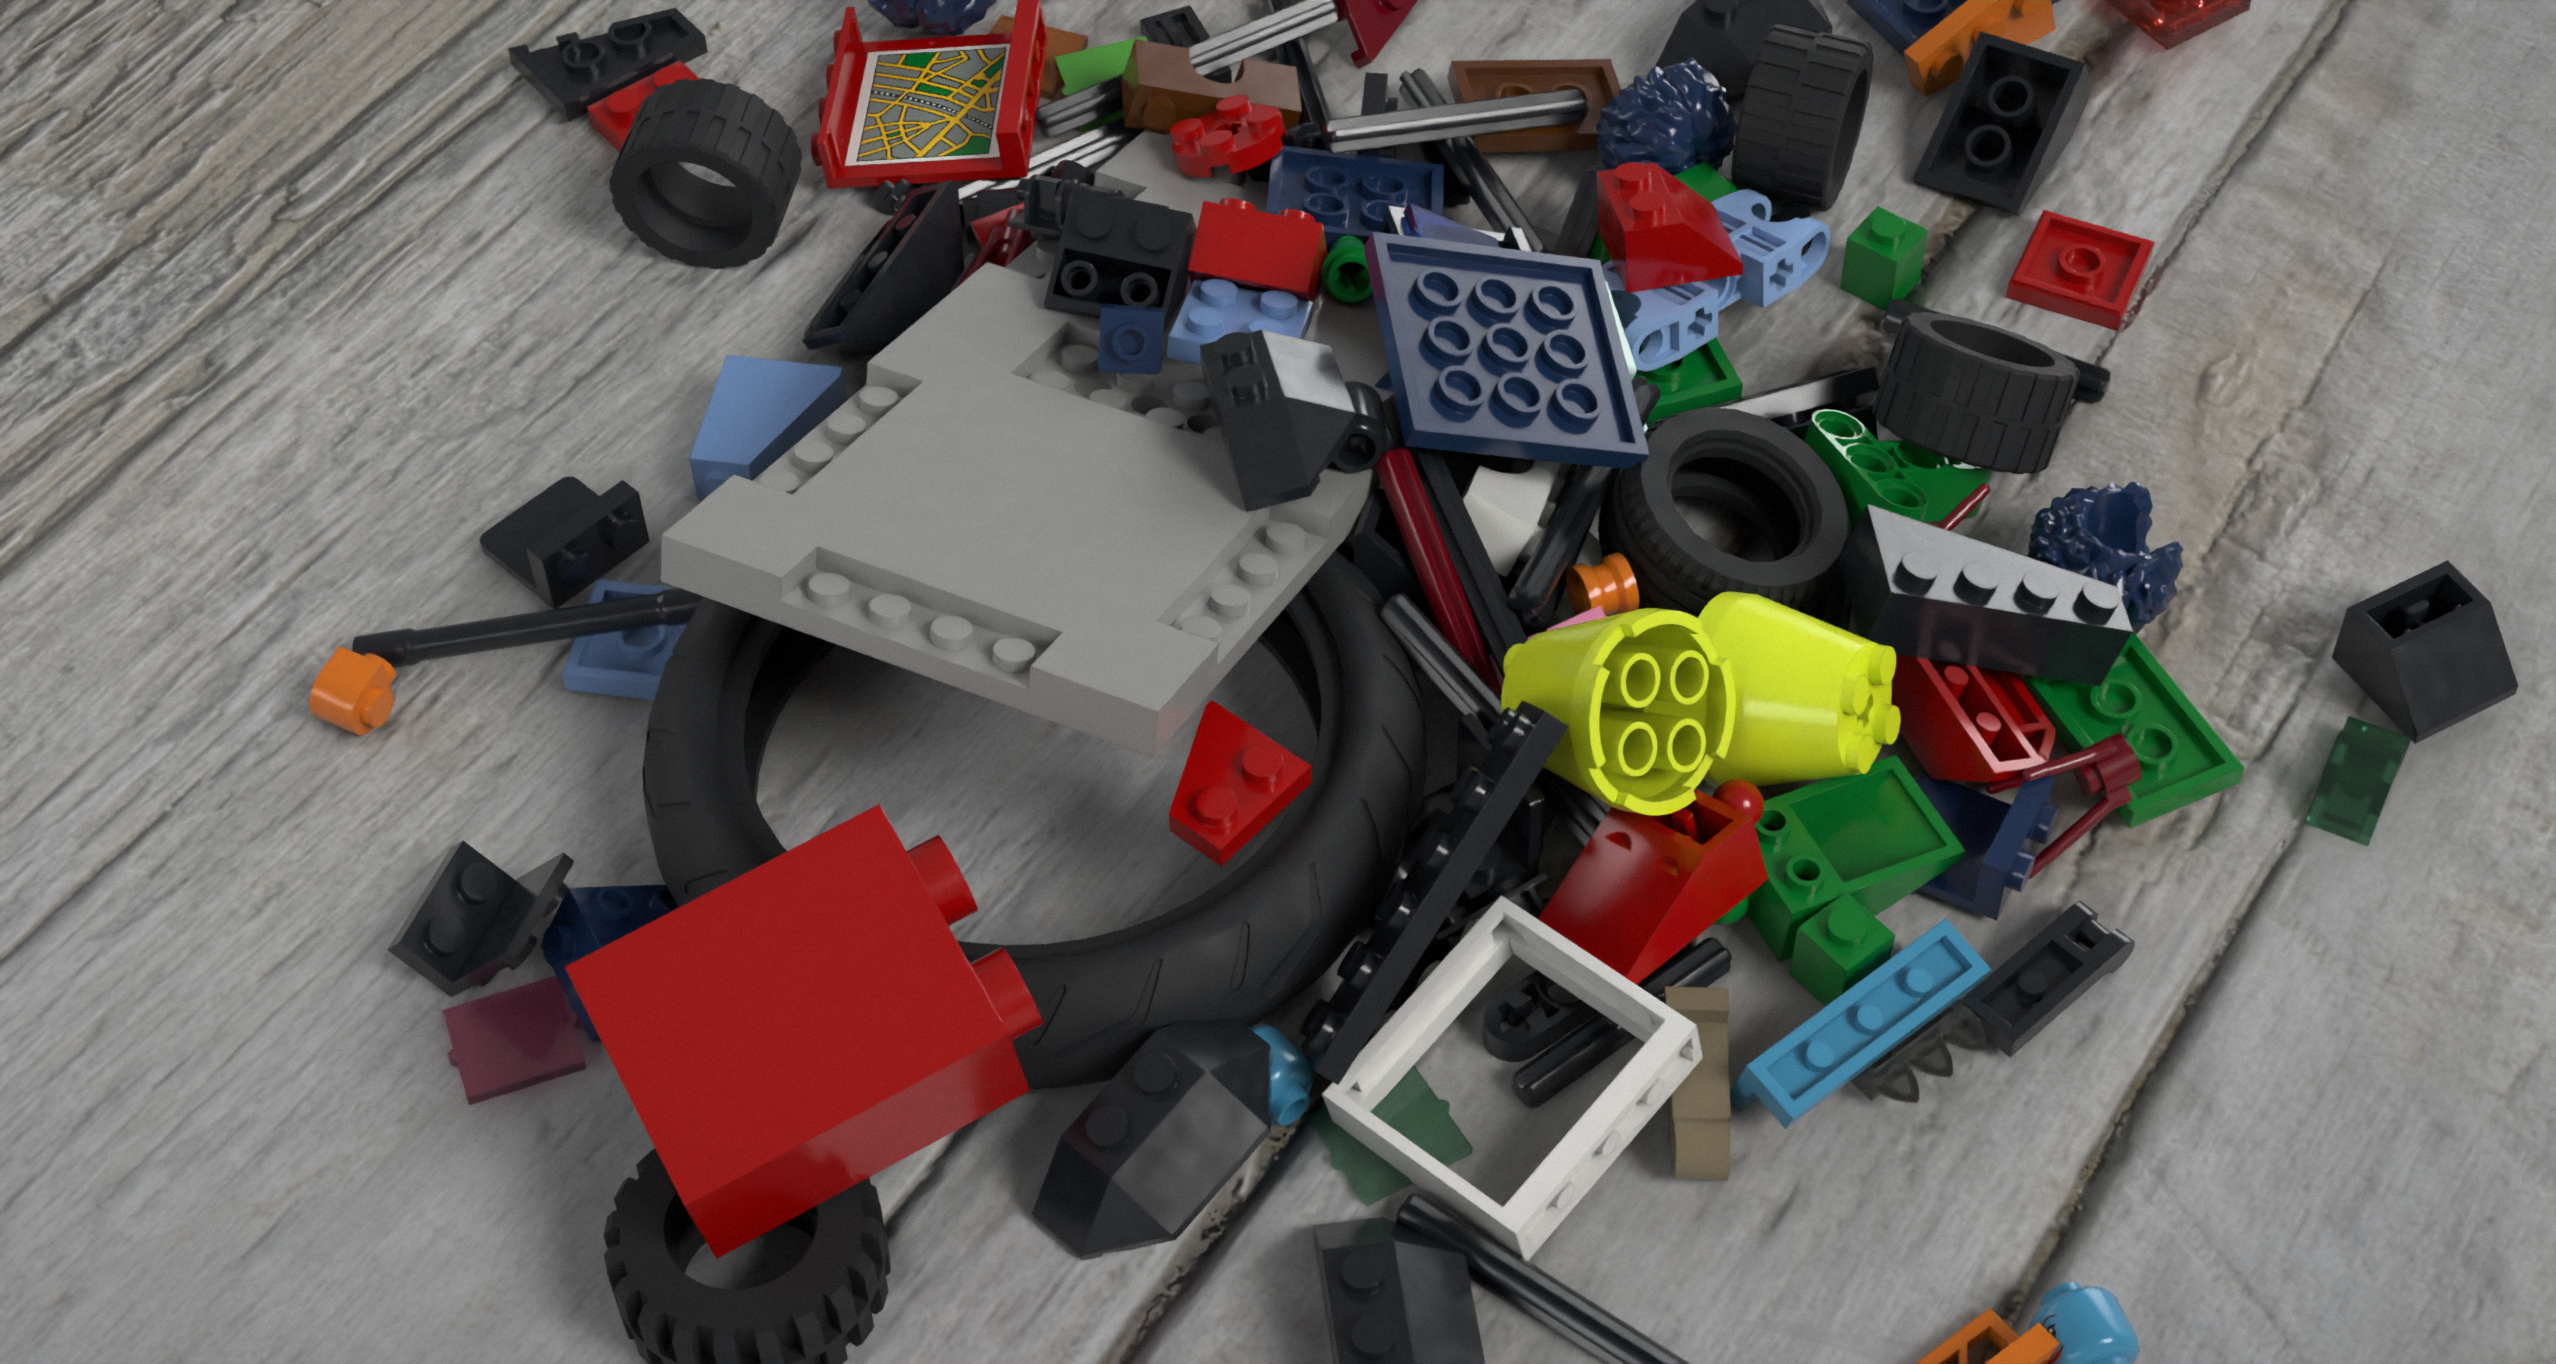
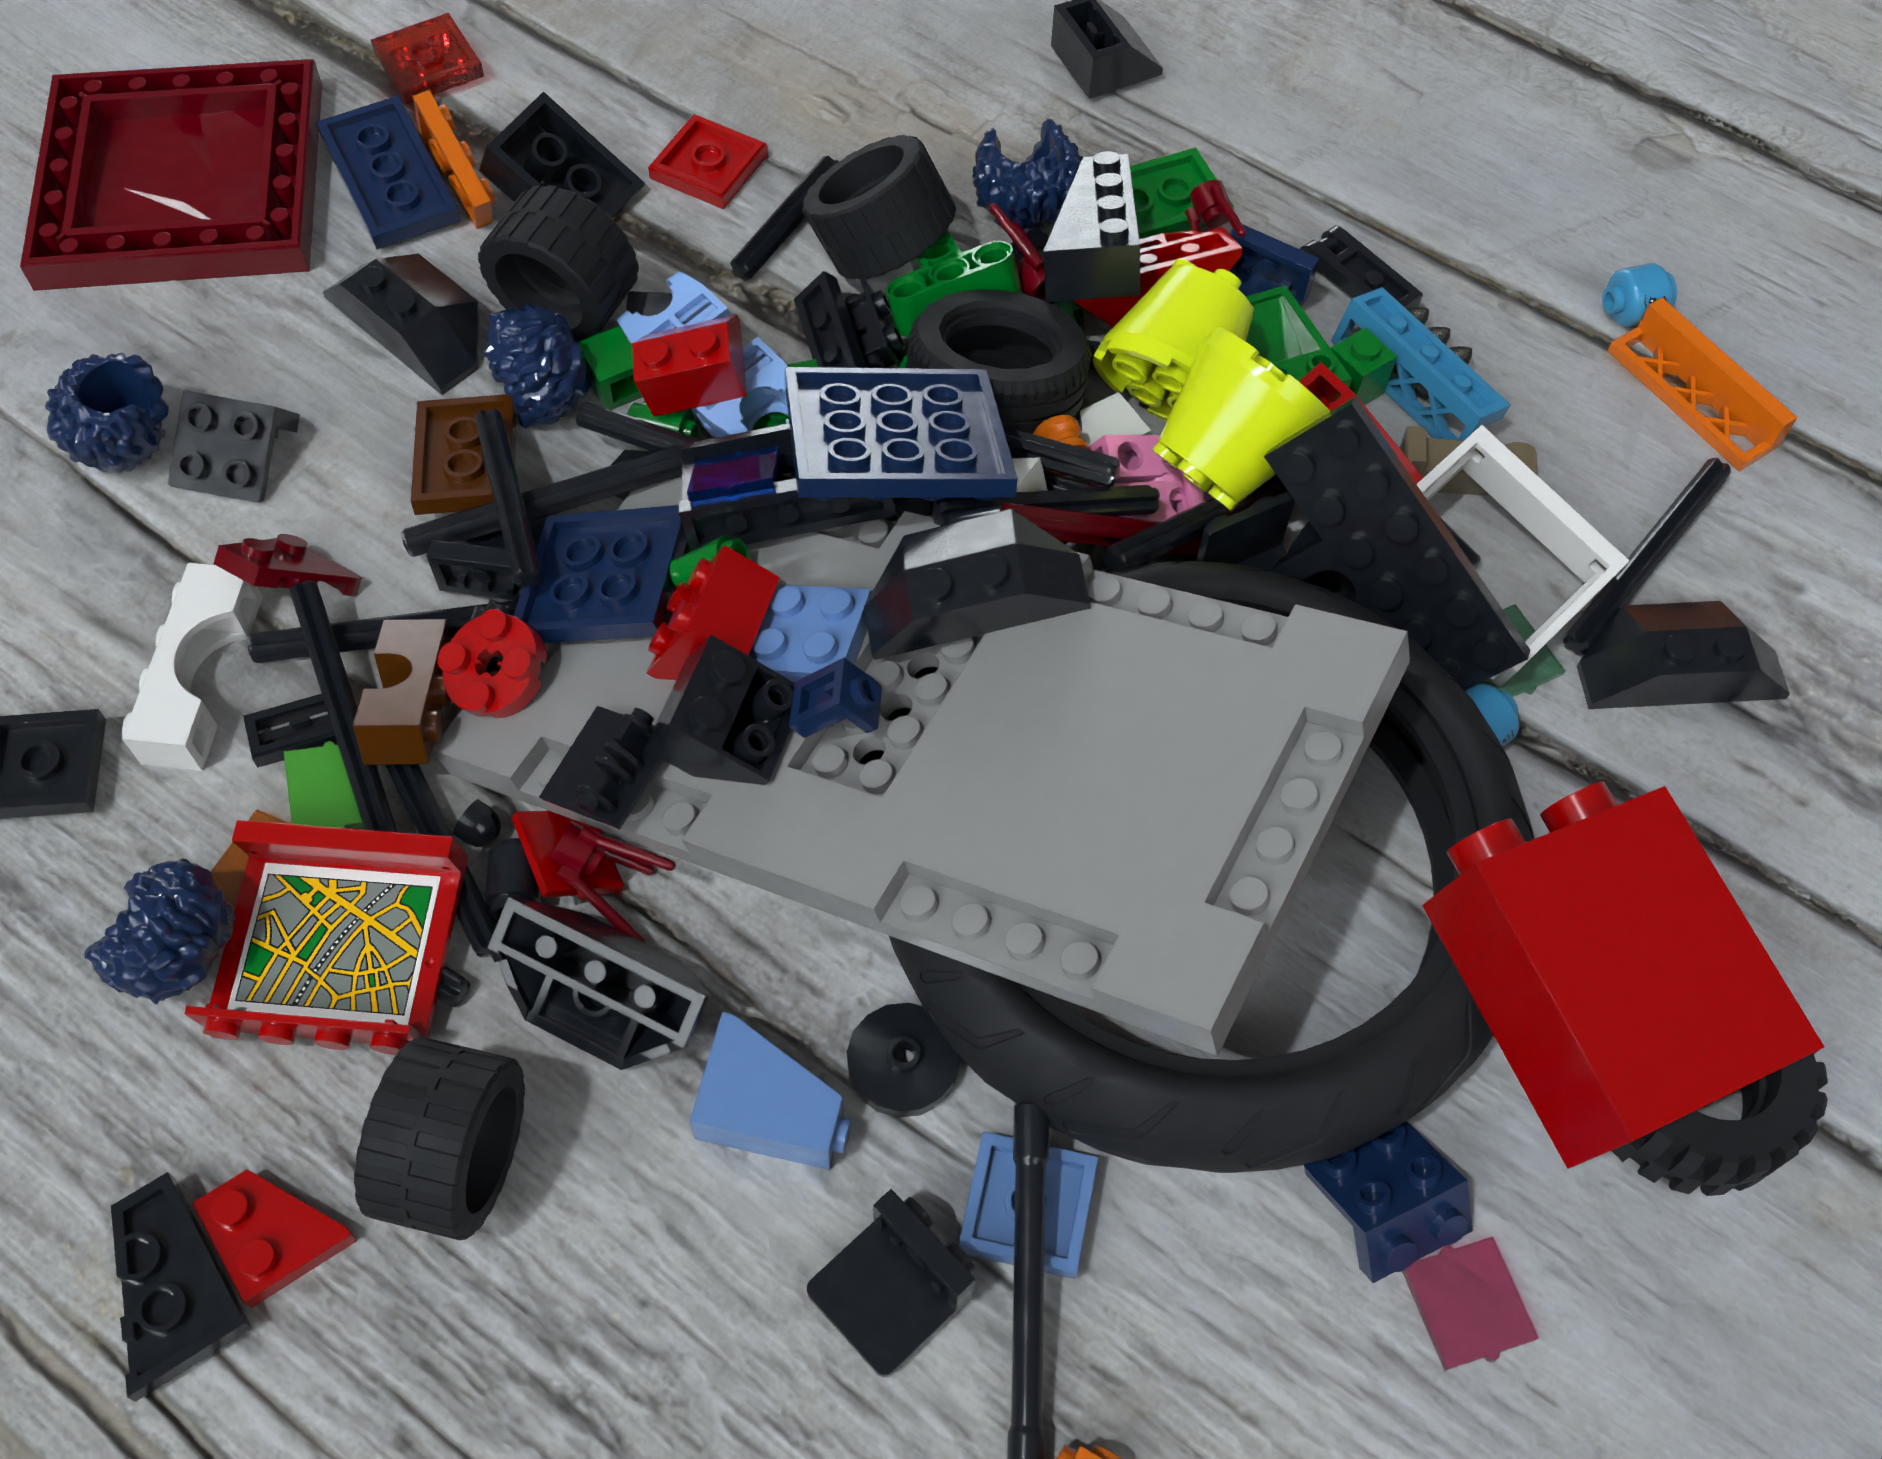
camera: 90 degrees left, 10 degrees up
black bracket [387,841,574,997] -> none
black wedge [1032,1018,1272,1260] -> none
green brick [1840,206,1928,311] -> none
clear green slope [2304,716,2412,846] -> none

